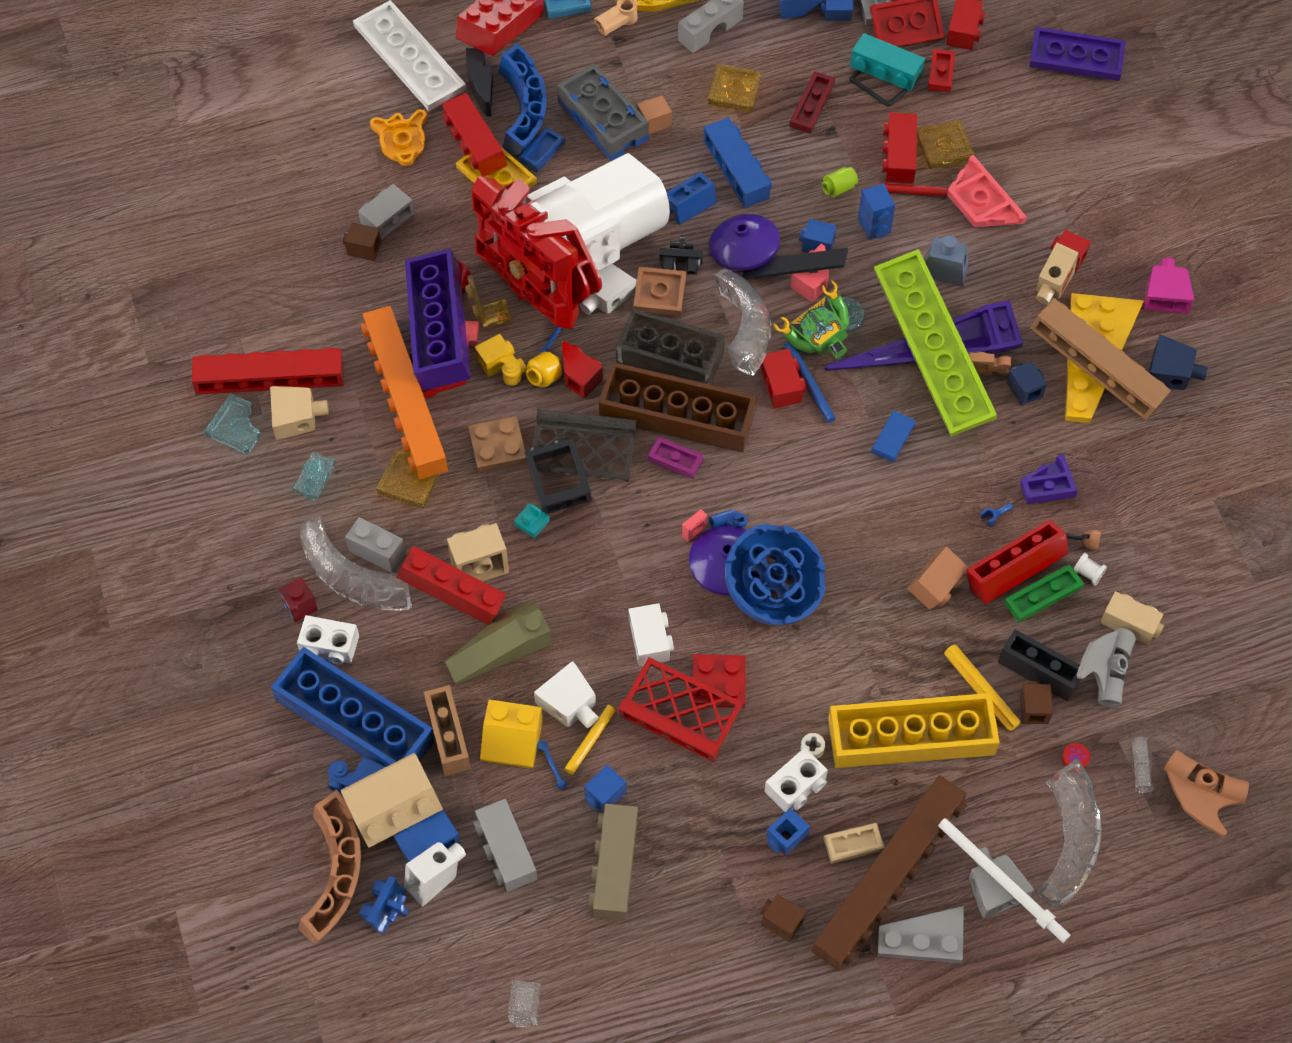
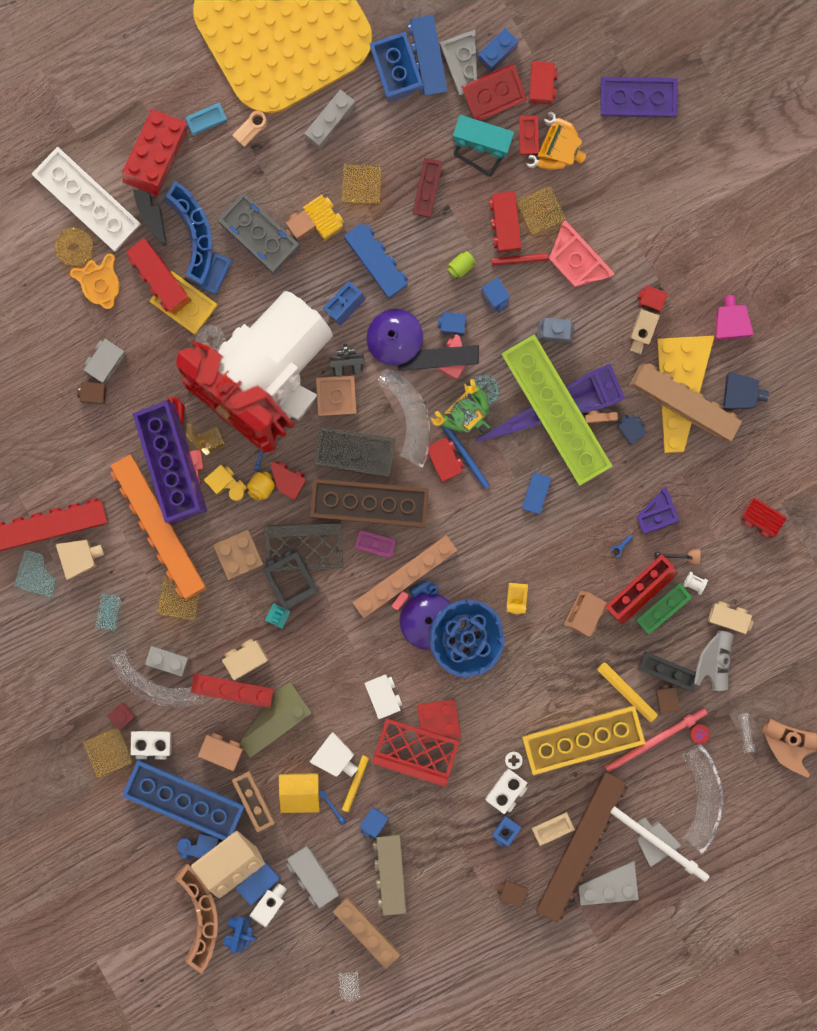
camera: 10 degrees left, 25 degrees up
none -> clear yellow plate [55,228,94,267]
none -> clear yellow plate [83,728,134,778]
none -> nougat brick [198,732,244,771]
none -> yellow brick [303,195,344,241]
none -> medium nougat brick [333,896,400,969]
none -> nougat brick [353,535,458,619]
none -> yellow bracket [507,583,528,614]
none -> light orange torso [527,112,586,170]
none -> coral bar [605,708,708,773]
none -> red brick [740,497,787,539]

